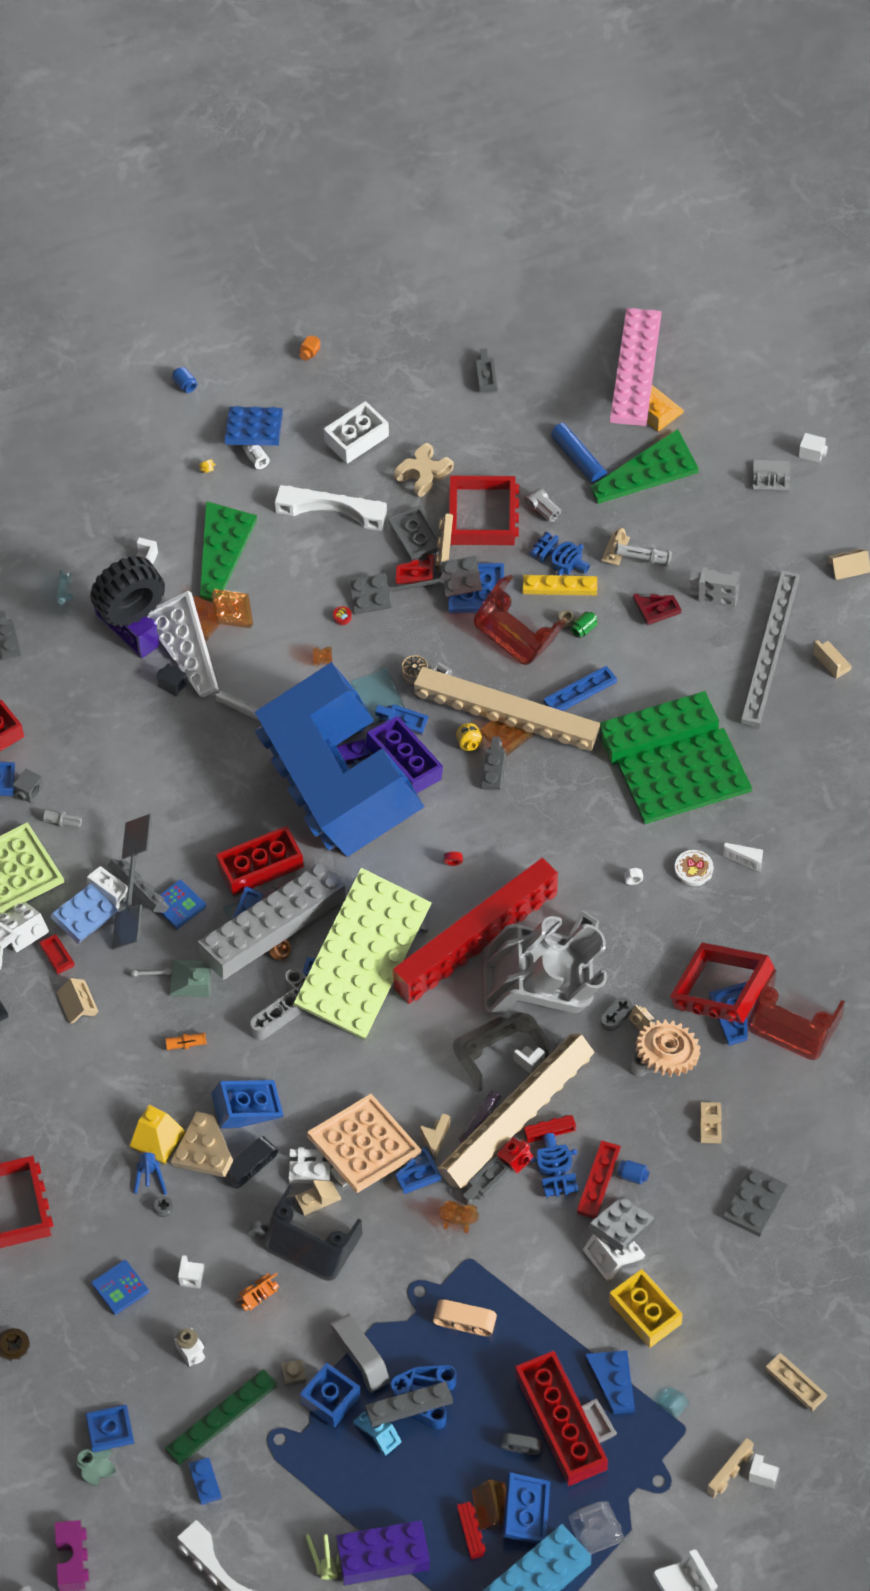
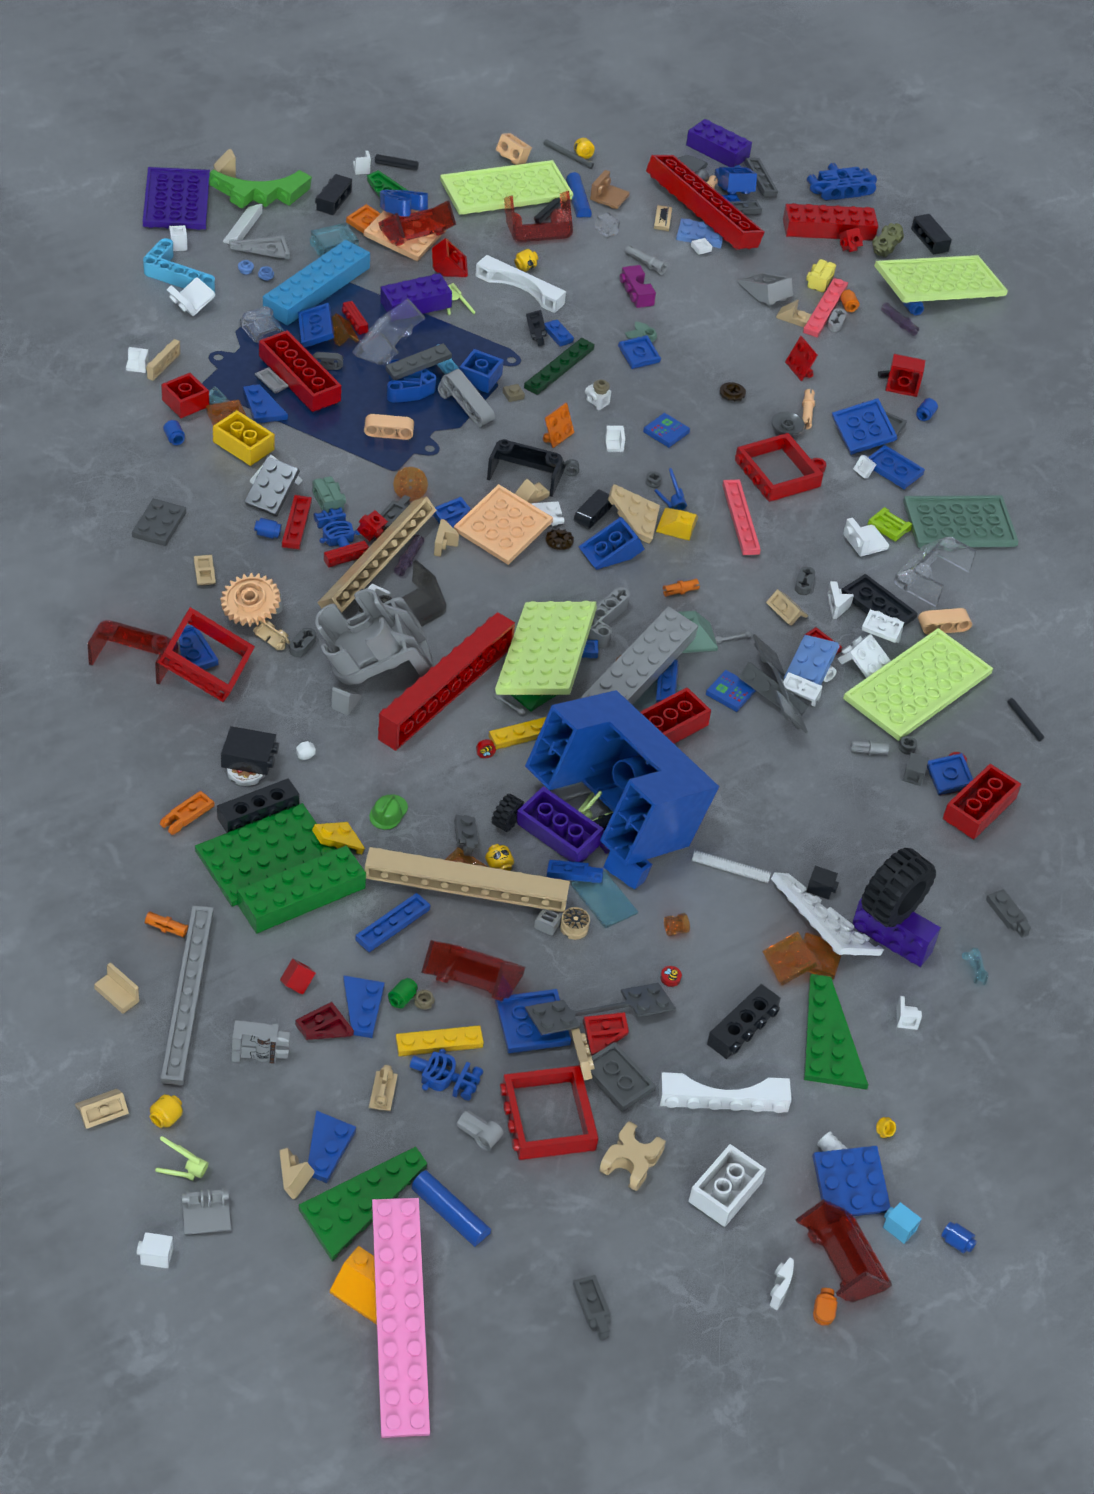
camera: 160 degrees right, 10 degrees down
light grey pin [615,543,672,567] -> none
white slope [723,843,763,872] -> none
tan plate [765,1353,827,1412] -> none
none -> orange pin [145,911,189,938]
none -> yellow head [149,1094,183,1128]
none -> yellowish green plant [155,1136,209,1181]
none -> orange hinge [159,791,214,835]
none -> red brick [161,373,209,418]
none -> blue brick [163,420,185,445]
none -> clear orange plate [206,400,246,426]
none -> black brick [217,778,300,833]
none -> black brick [221,726,279,775]
none -> tan slope [279,1148,314,1199]
none -> red panel [280,958,316,994]
none -> blue wing [308,1110,356,1183]
none -> sand green brick [312,476,346,513]
none -> yellow wing [312,822,365,854]
none -> blue wing [343,975,385,1038]
none -> clear windscreen [352,298,425,365]
none -> bright green piece [369,794,408,830]
none -> yellow plate [489,717,546,750]
none -> black tyre [491,793,524,832]
none -> black hinge [526,310,547,346]
none -> dark brown gear [546,528,574,550]
none -> black brick [707,984,781,1059]
none -> coral plate [722,479,761,555]
none -> white slope [770,1258,794,1310]
none -> dark grey beam [795,566,815,595]
none -> clear red windscreen [795,1199,892,1302]
none -> white slope [827,581,854,619]
none -> medium azure brick [883,1202,922,1244]
none -> dark grey bush [899,736,917,755]

